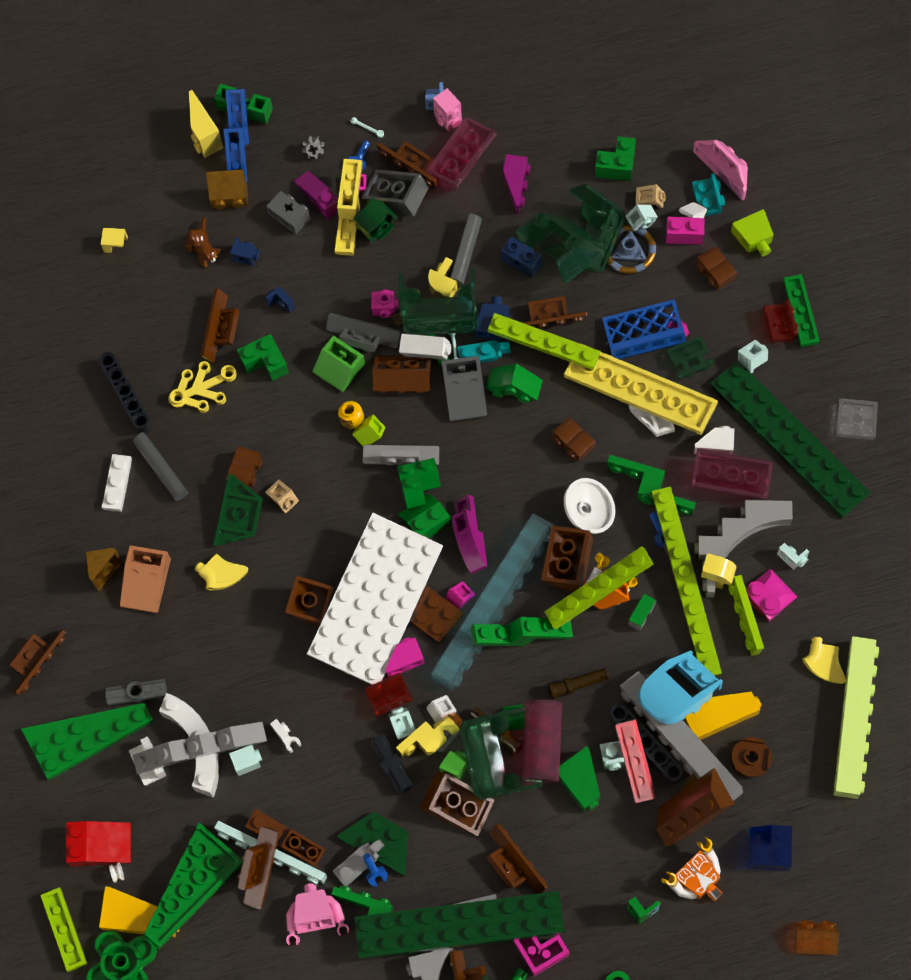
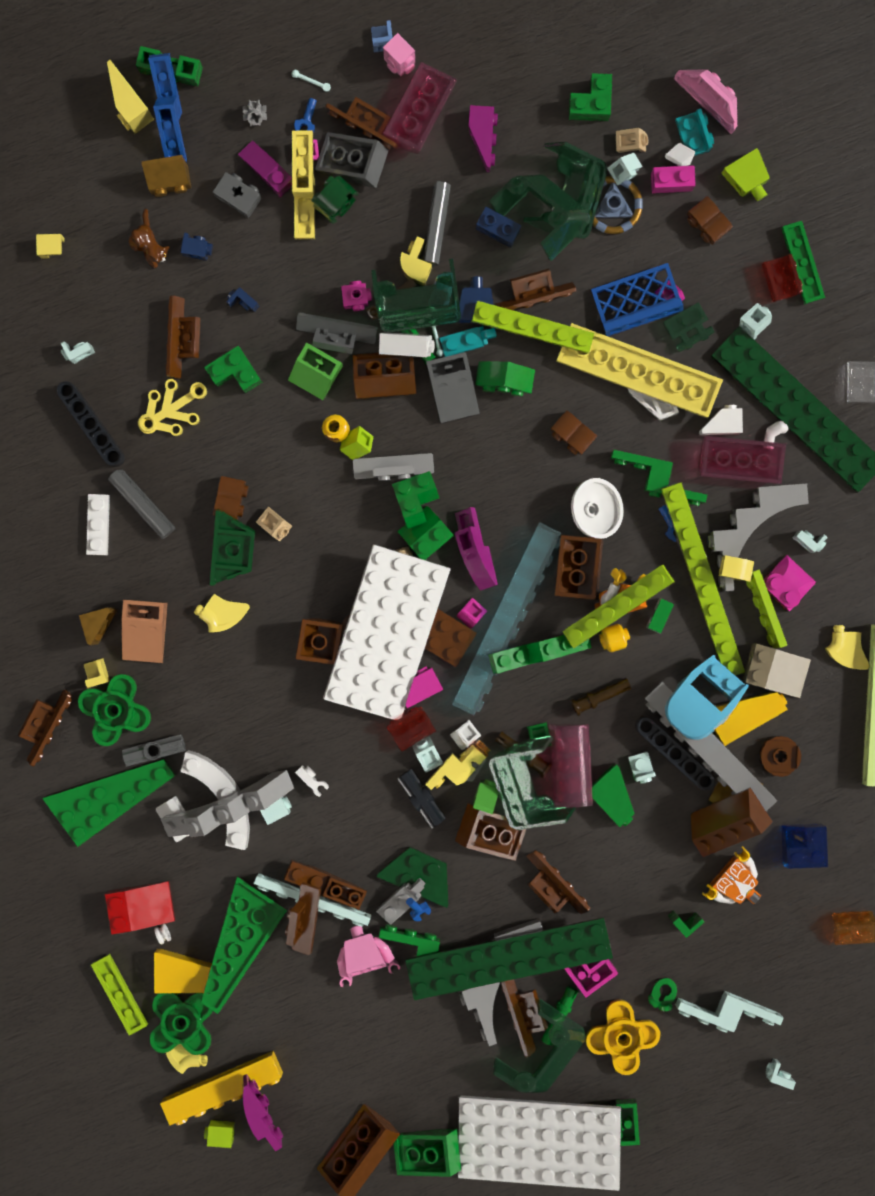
camera: 10 degrees left, 20 degrees up
coral tile [615,719,656,803] -> none
none -> light aqua bracket [61,342,95,364]
none -> green plant [78,674,151,746]
none -> light yellow panel [84,659,110,688]
none -> yellow head [599,624,630,652]
none -> slope [742,643,811,698]
none -> white arm [763,421,788,447]

